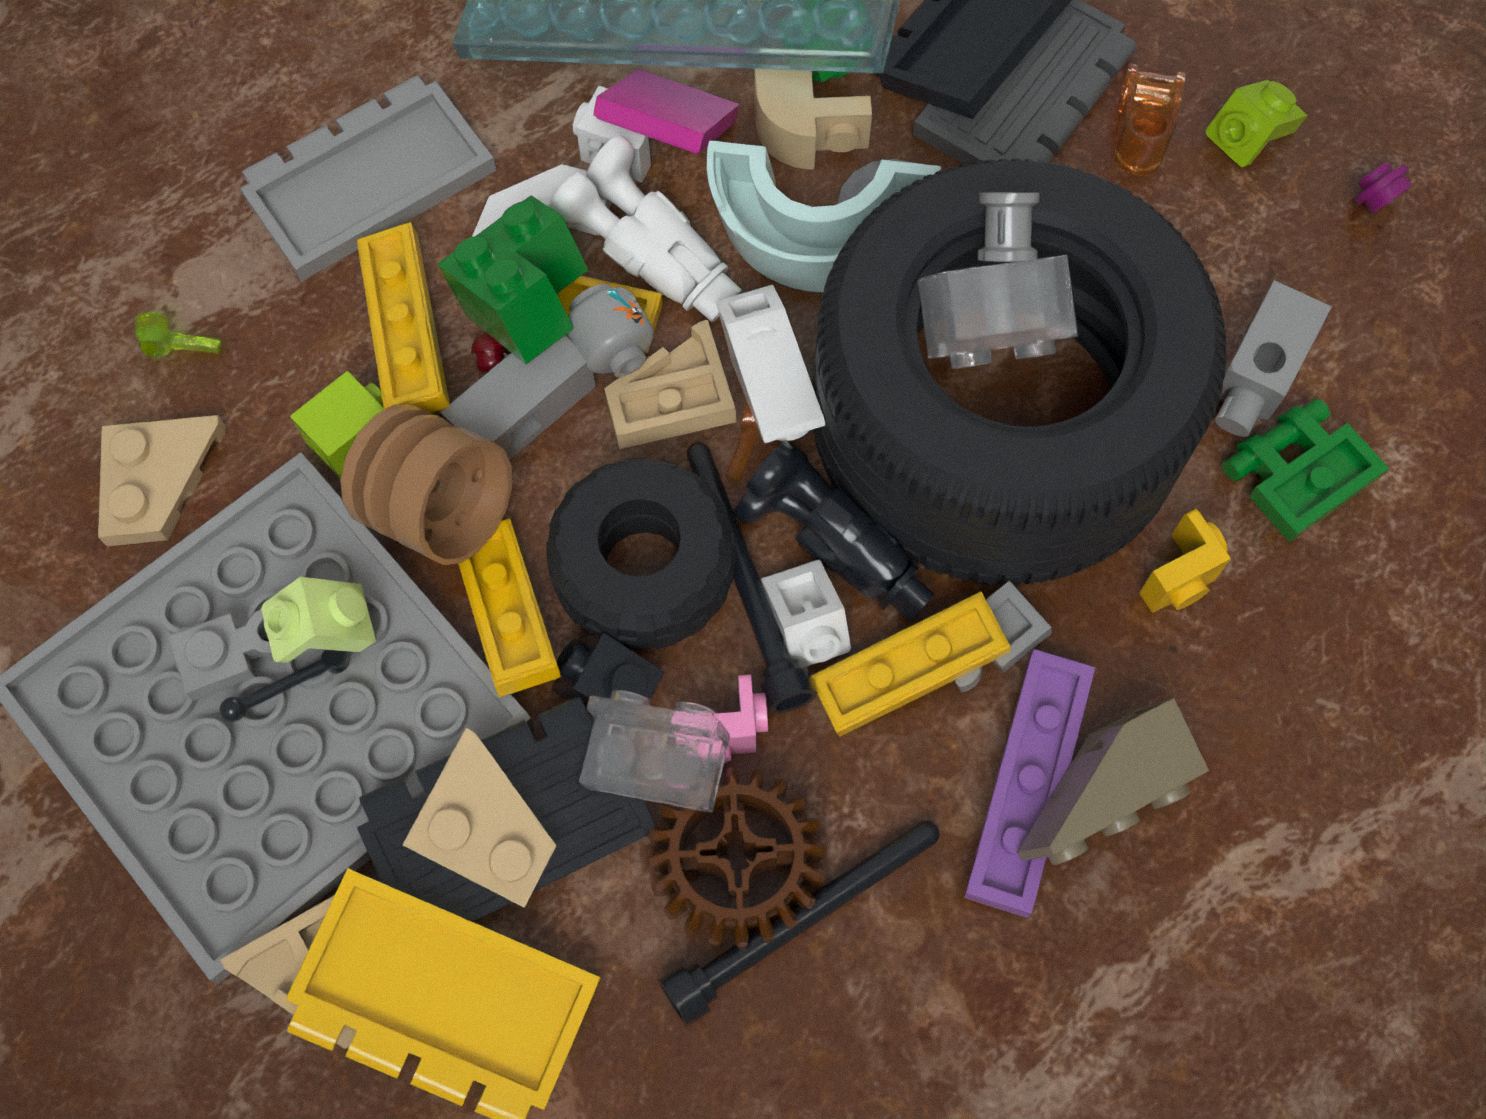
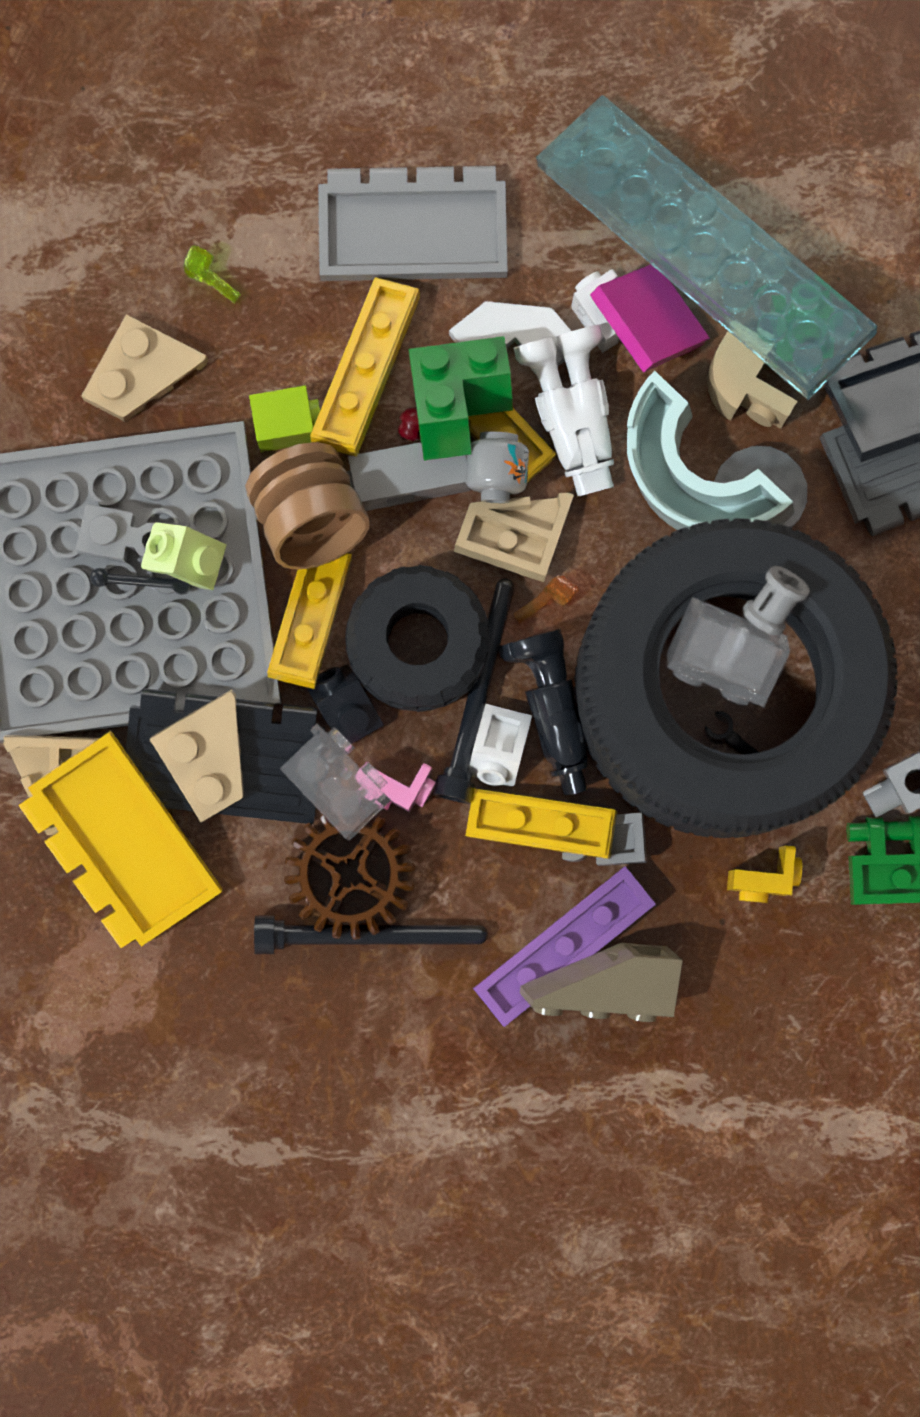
camera: 30 degrees right, 15 degrees up
white slope [716,285,825,443] -> none

